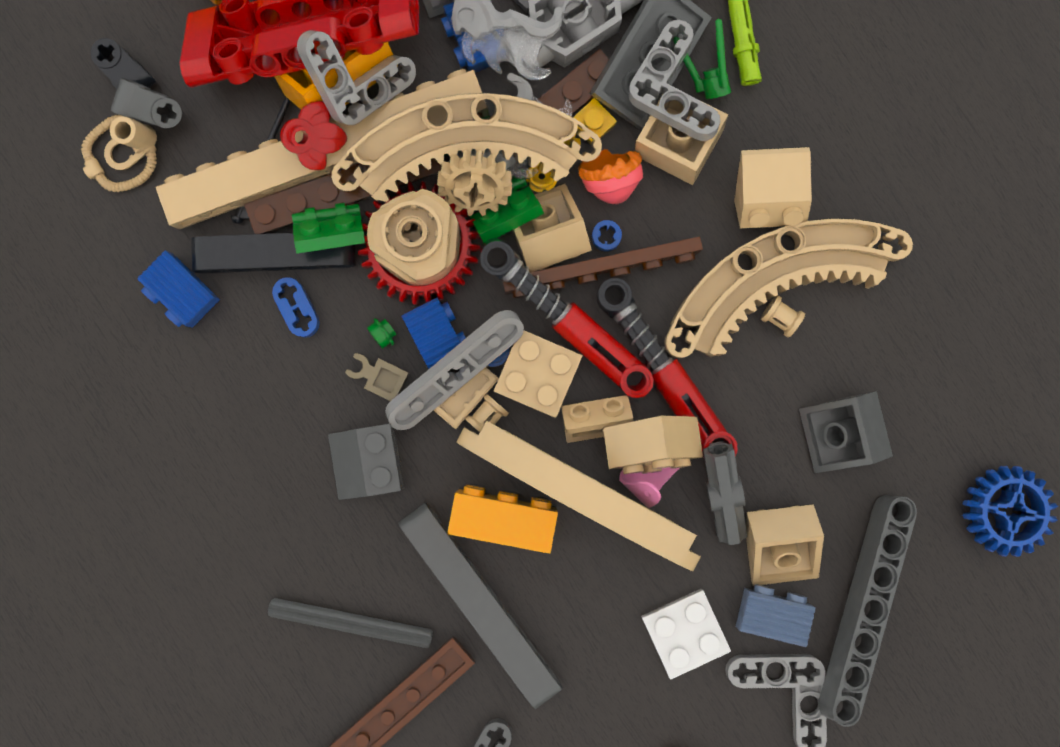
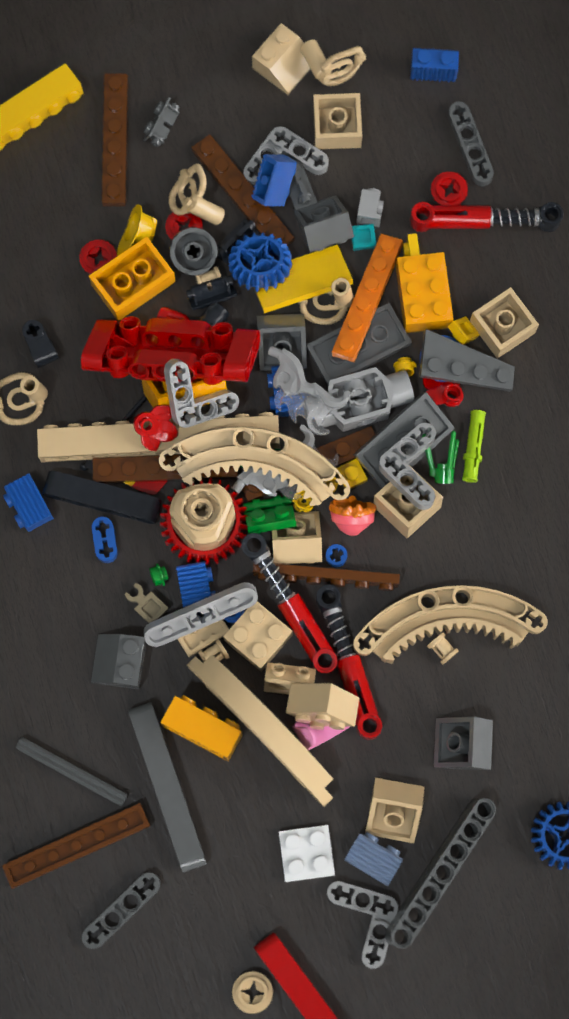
camera: 20 degrees right, 10 degrees down
dark grey piece [110,78,182,128] -> none
green plate [292,202,365,254] -> none
tan gear [437,150,512,216] -> none
dark grey piece [703,442,747,545] -> none
tan slope [734,147,812,229] -> none

